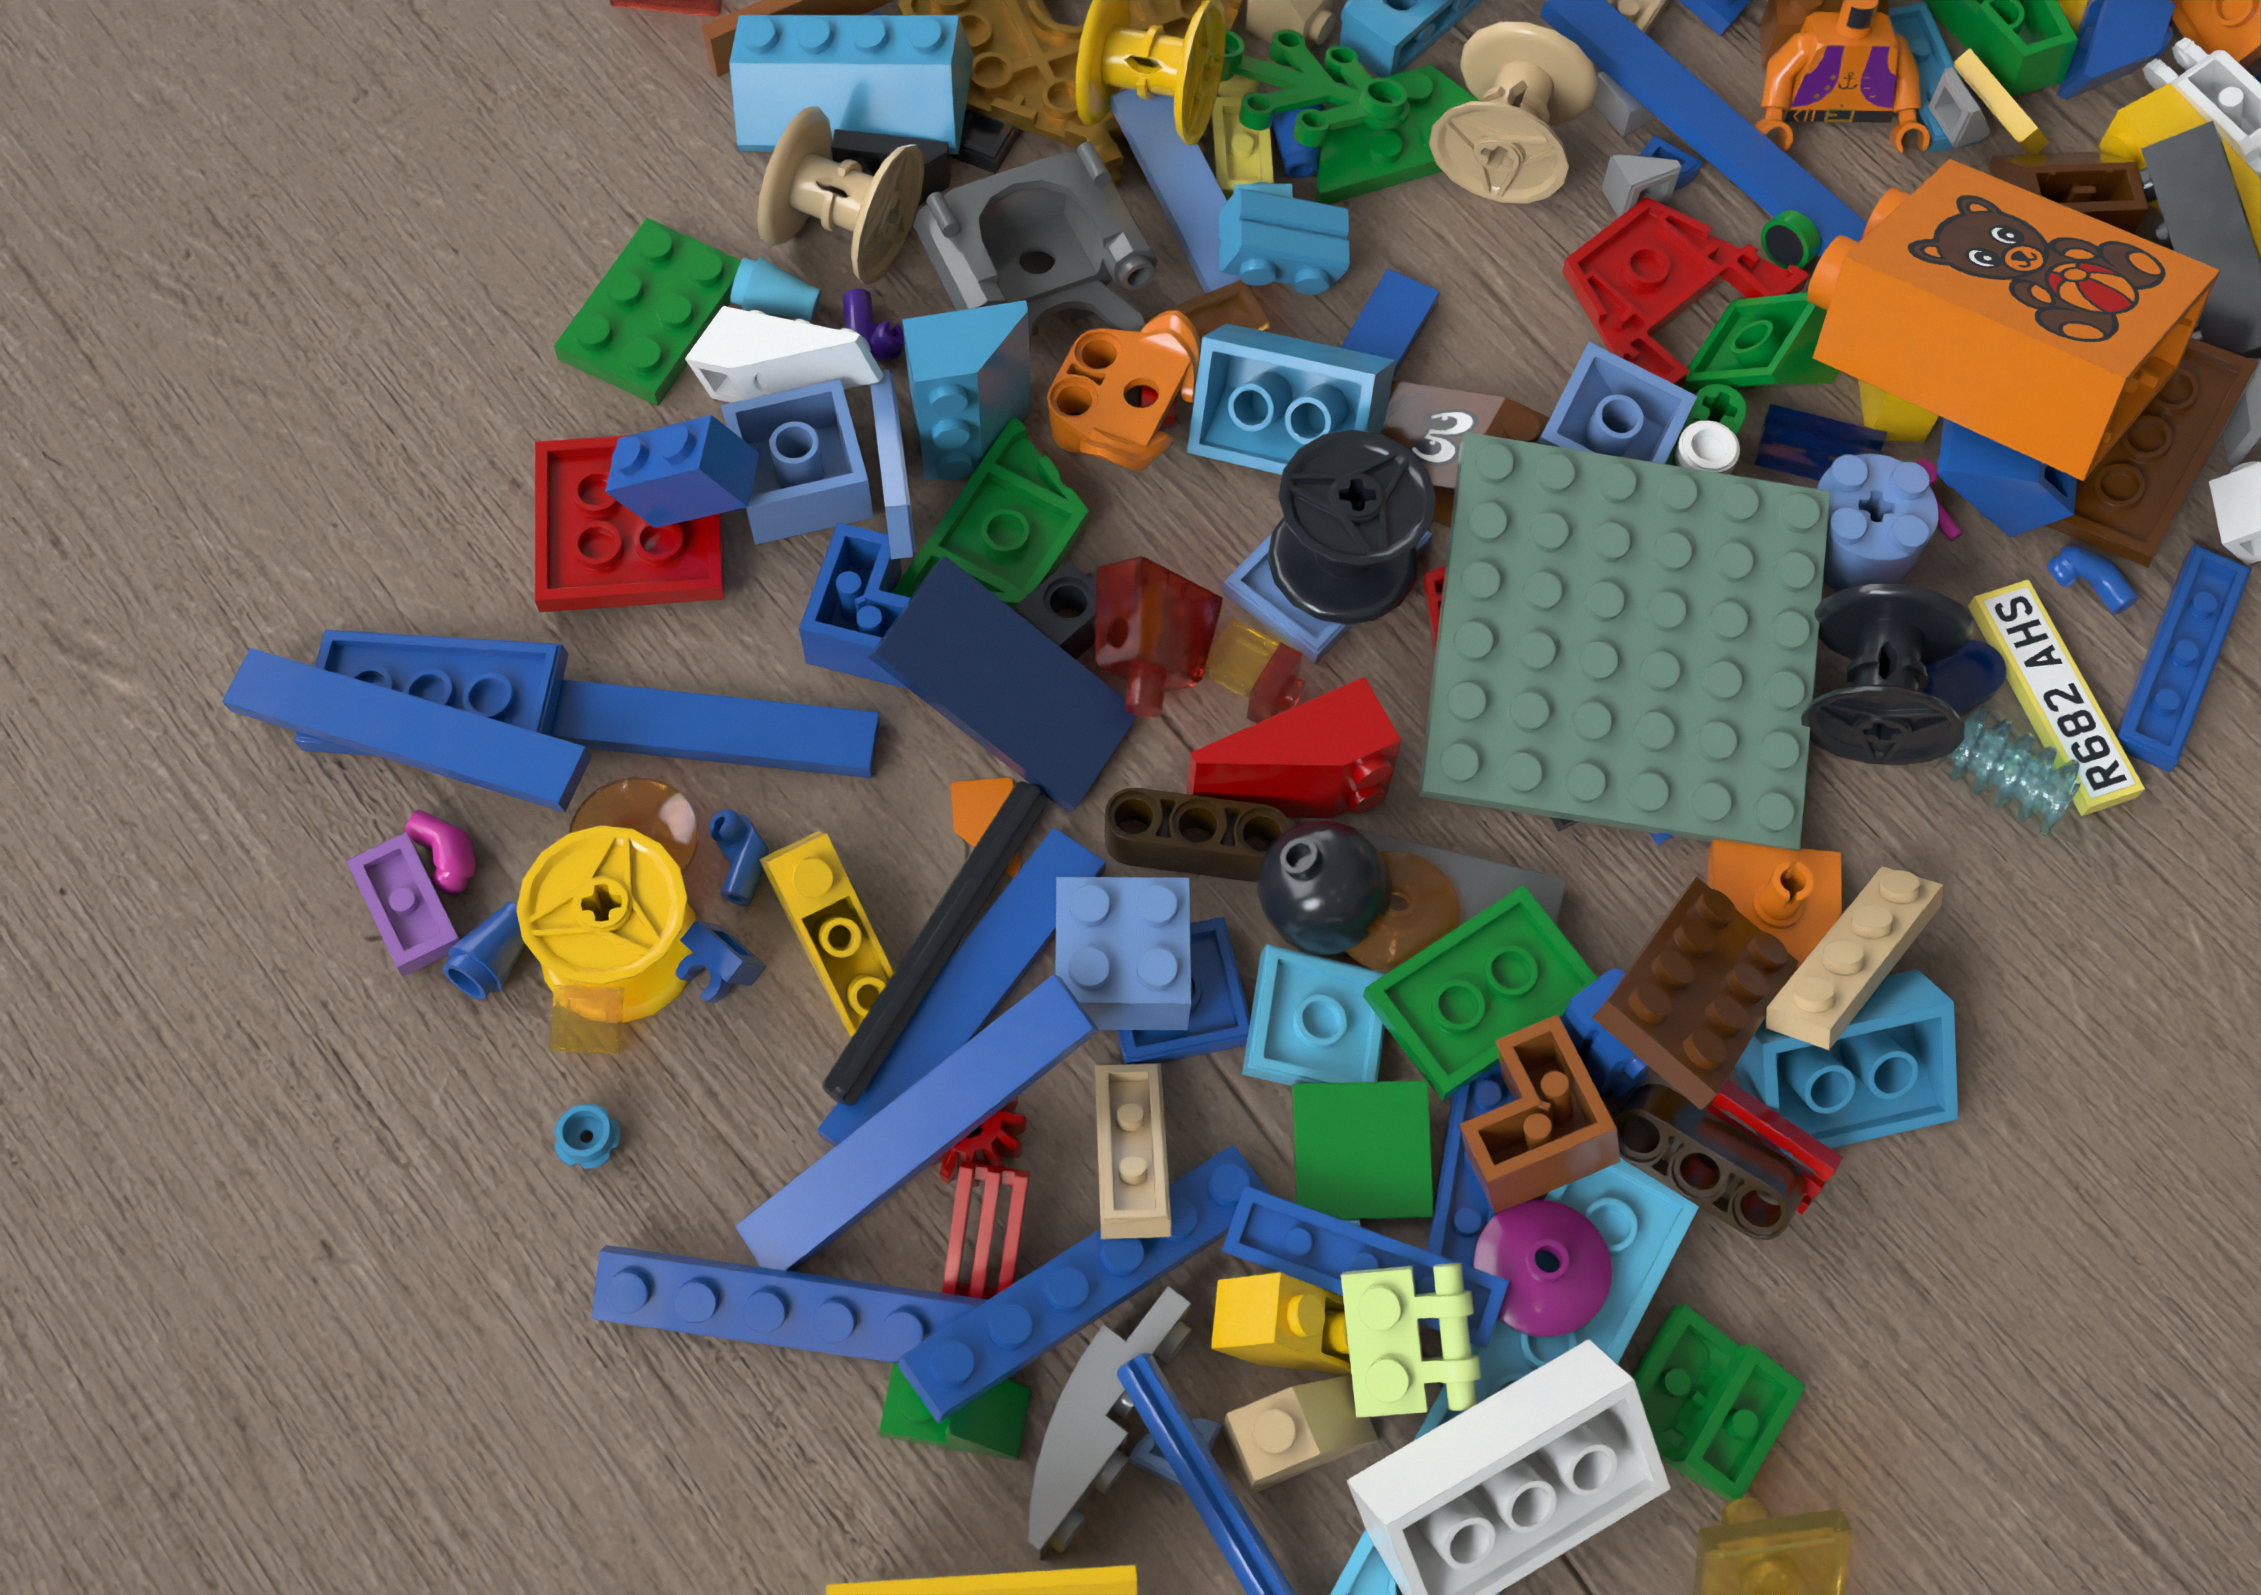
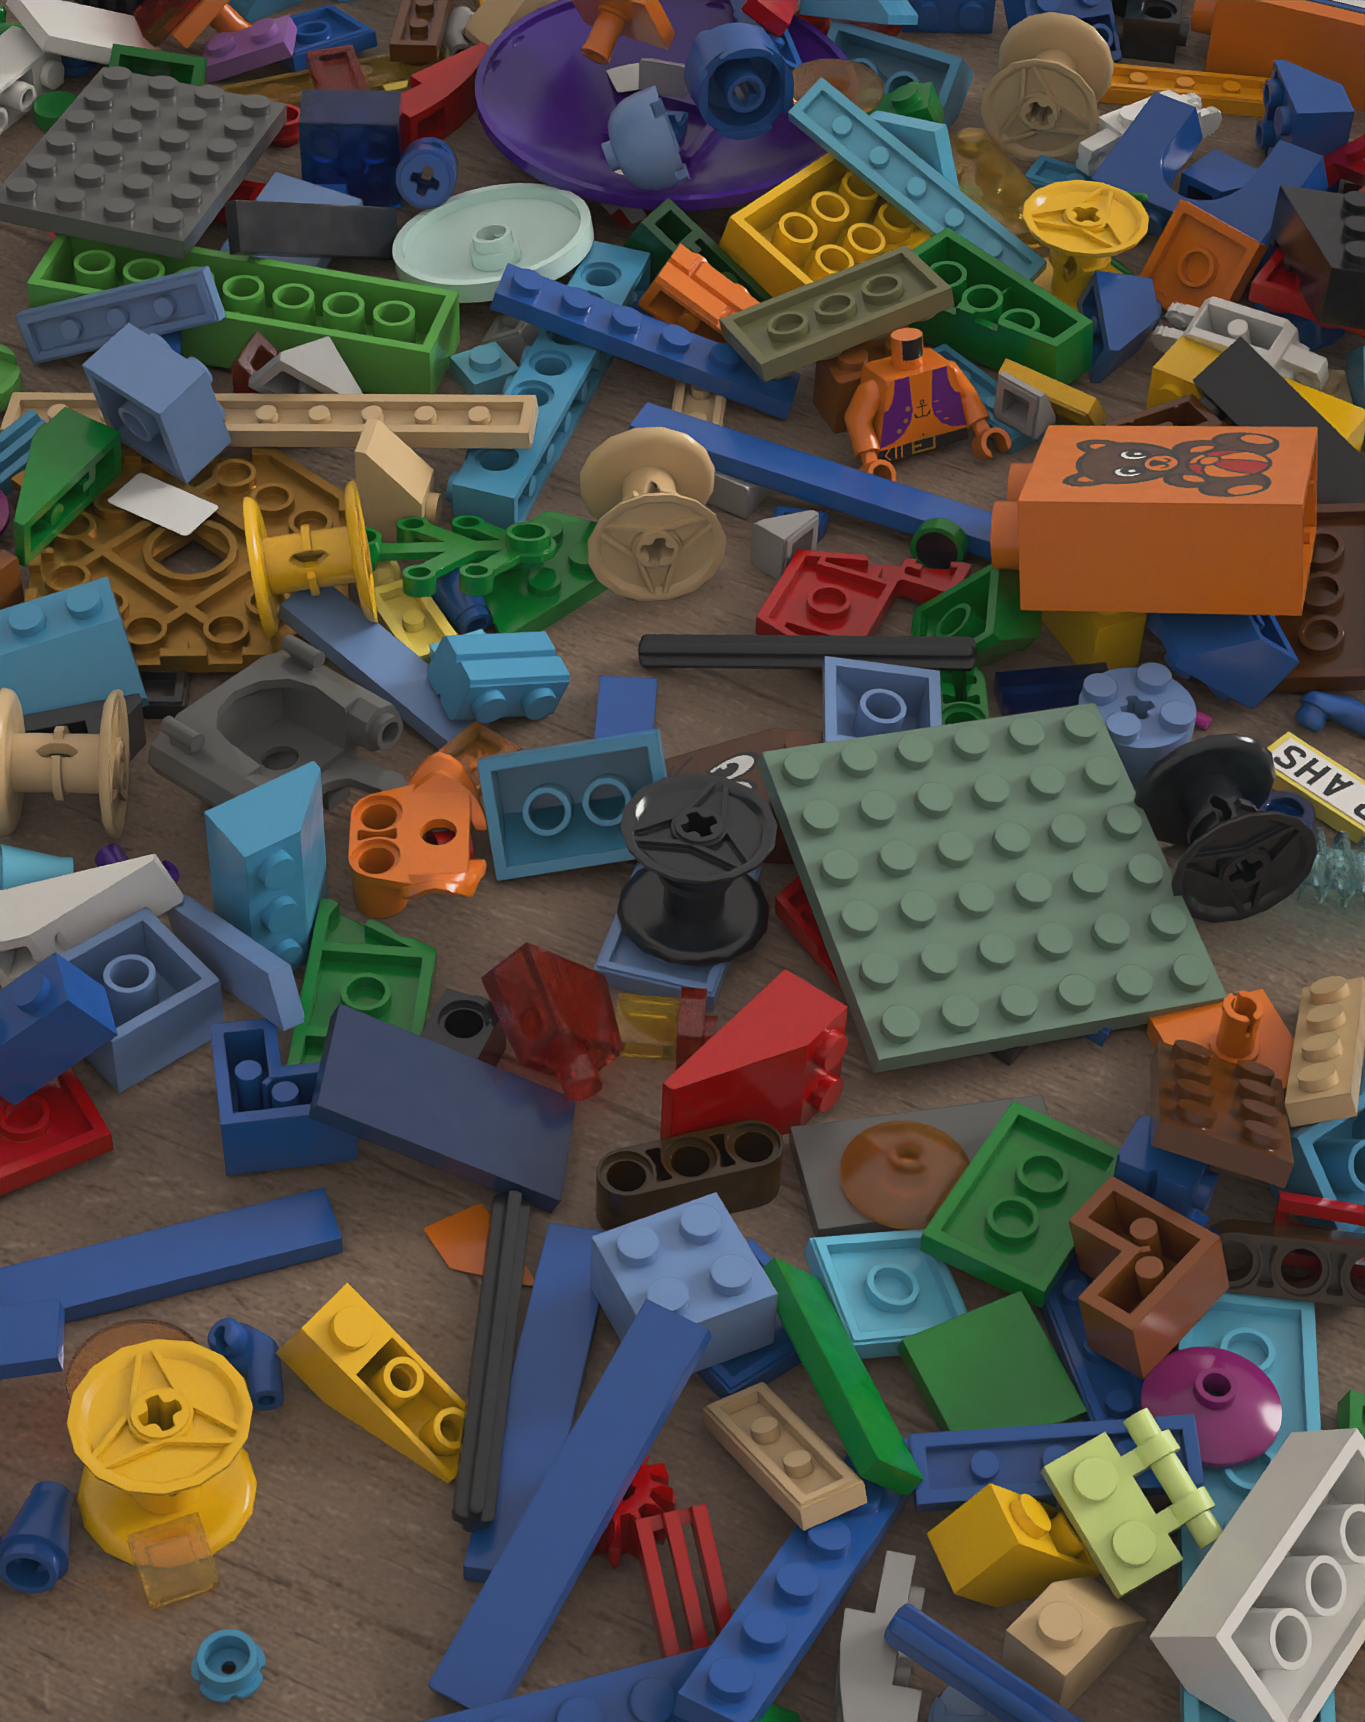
camera: 25 degrees left, 20 degrees down
blue tile [675,920,767,1003] -> none
black cylinder [1257,820,1393,955] -> none
white tile [1674,421,1740,475] -> none
none -> black axle [638,634,977,671]
none -> green tile [763,1257,924,1496]

